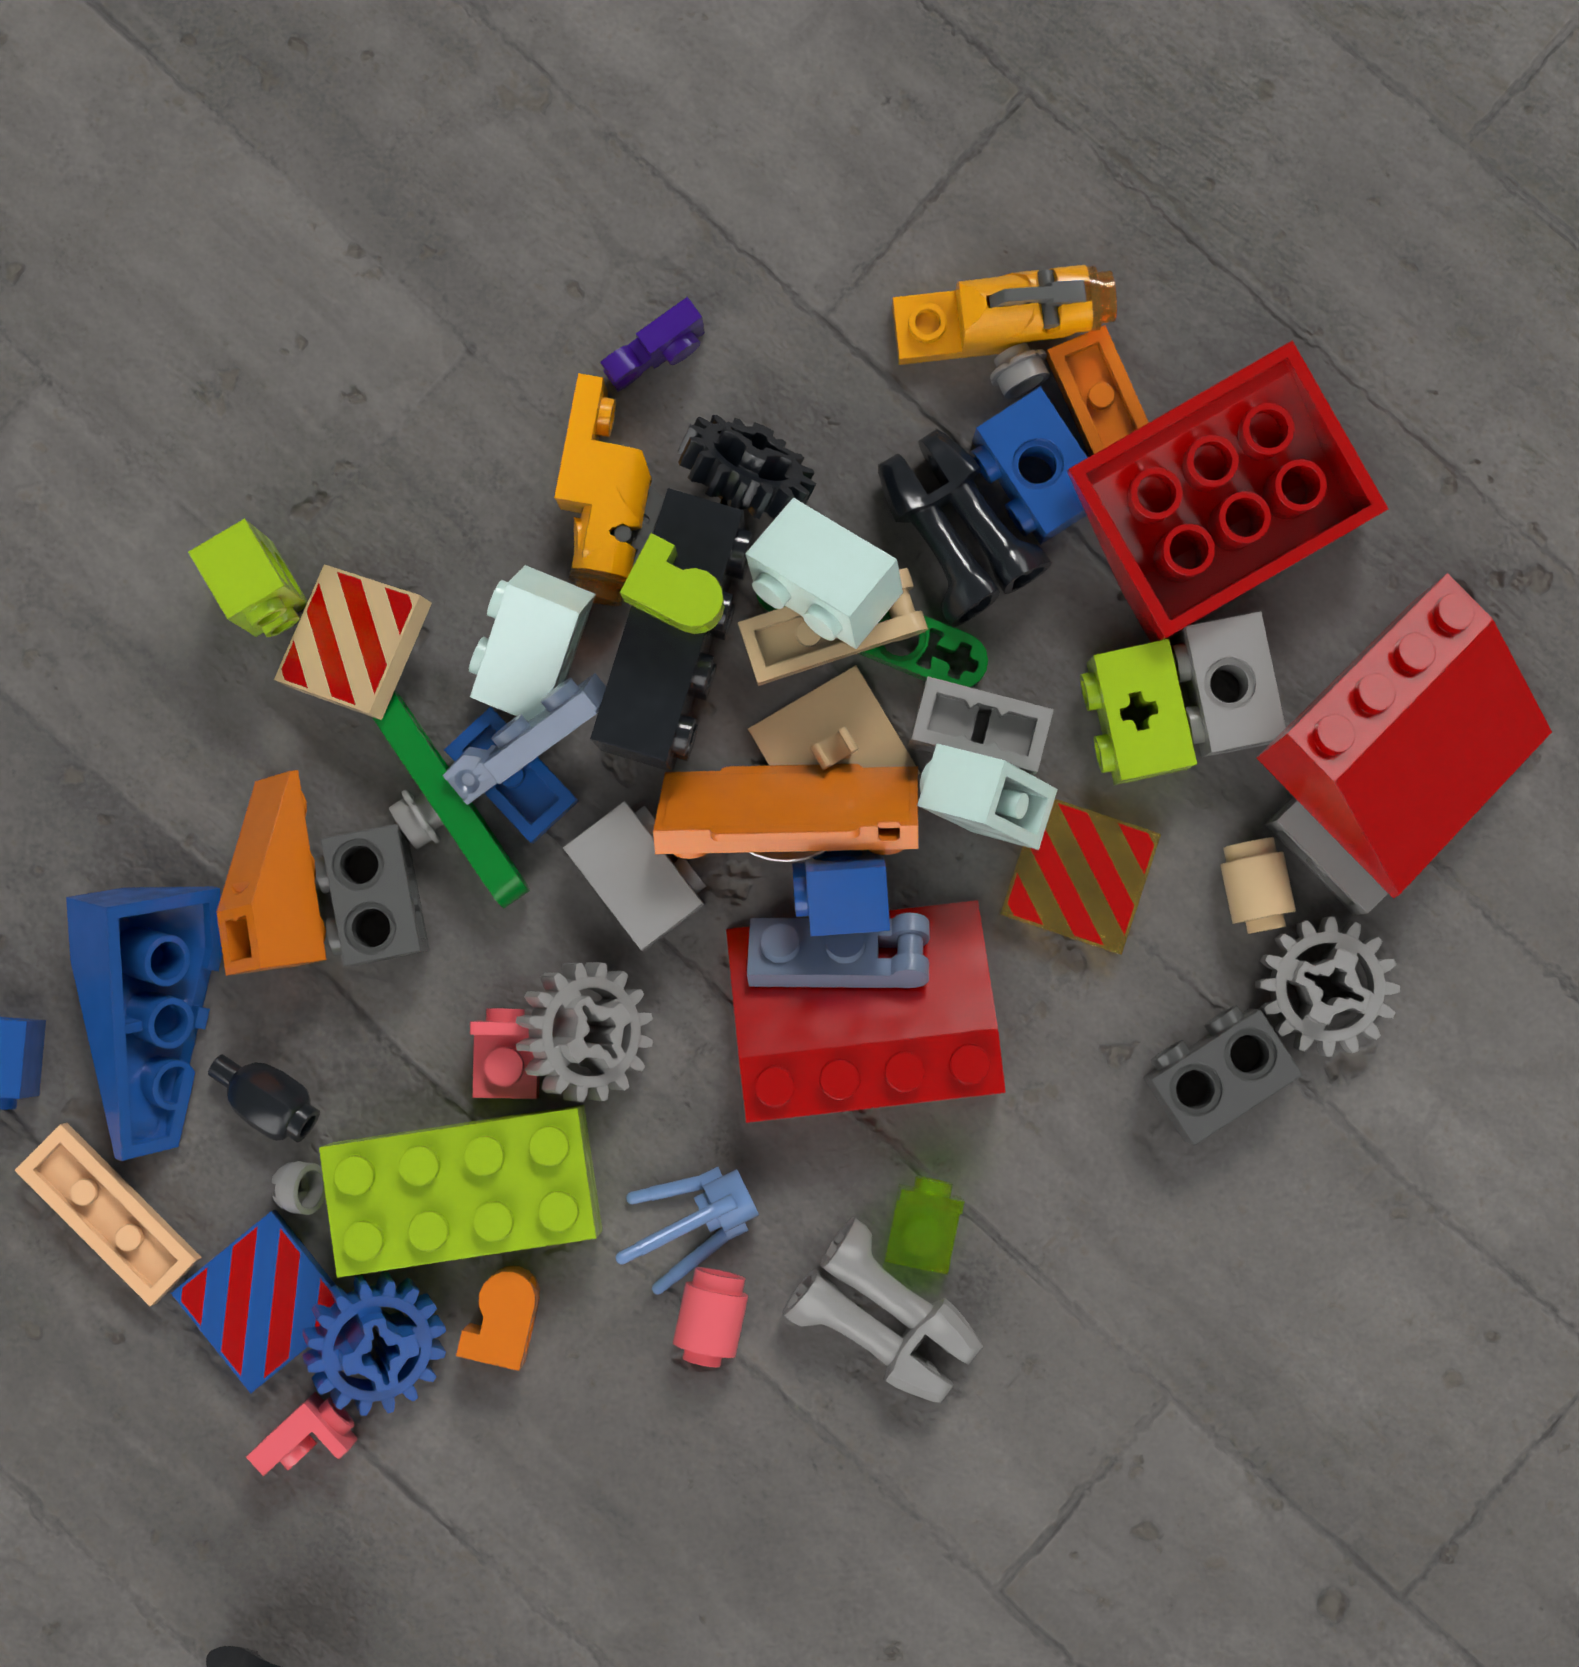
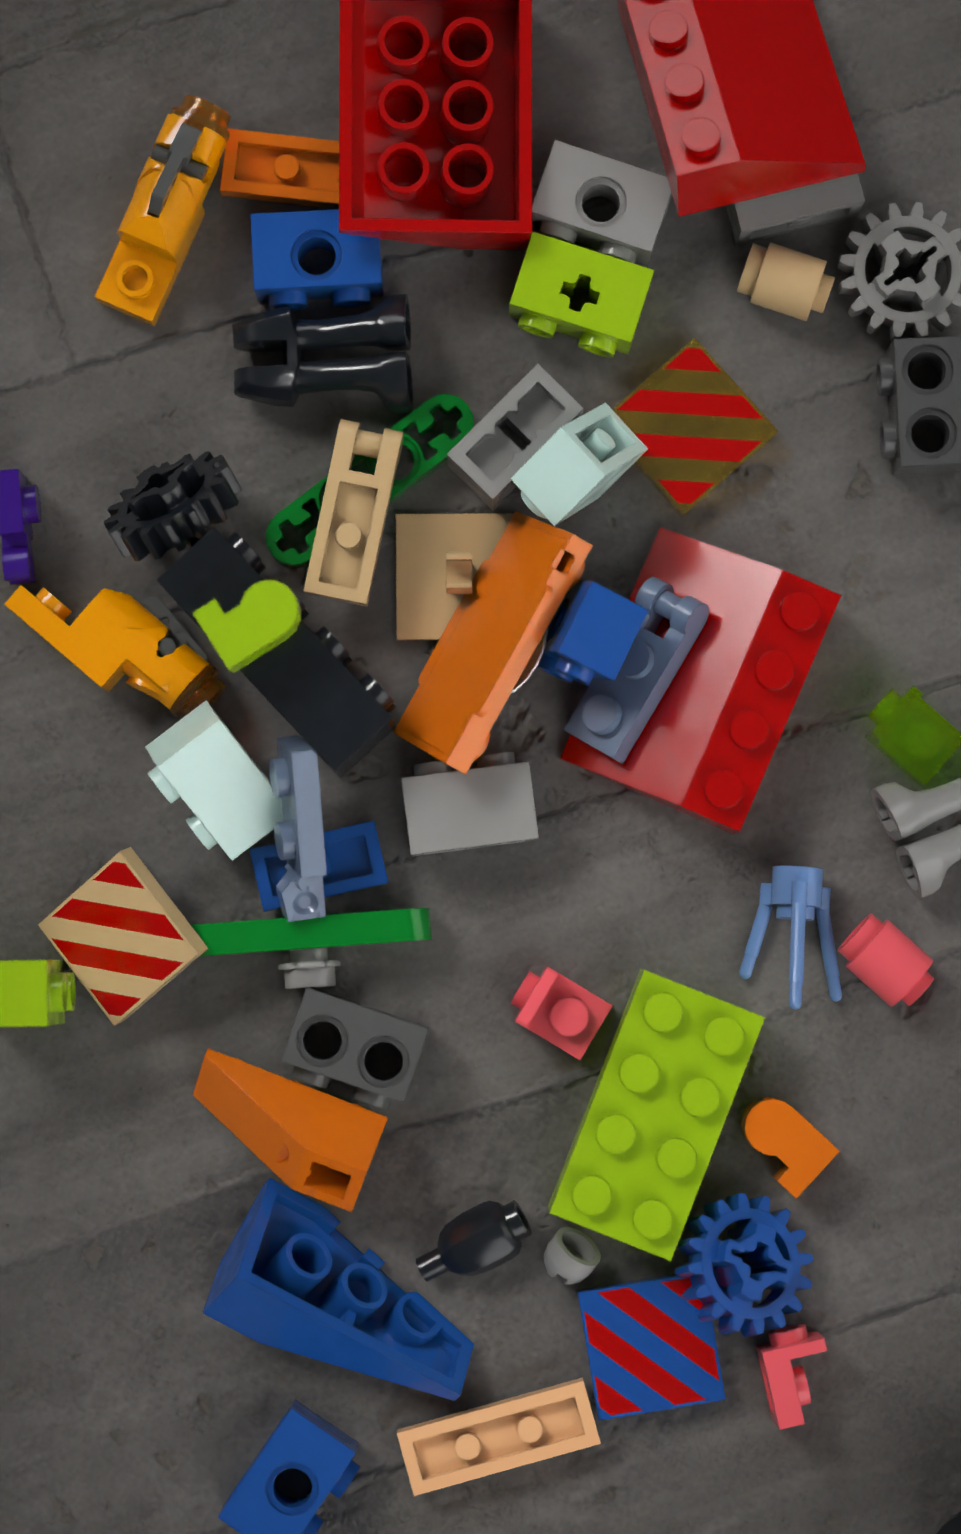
camera: 65 degrees left, 0 degrees up
light grey gear [516,962,653,1102] -> none
light aqua brick [745,498,903,649] -> none
light grey plate [990,343,1050,399] -> none

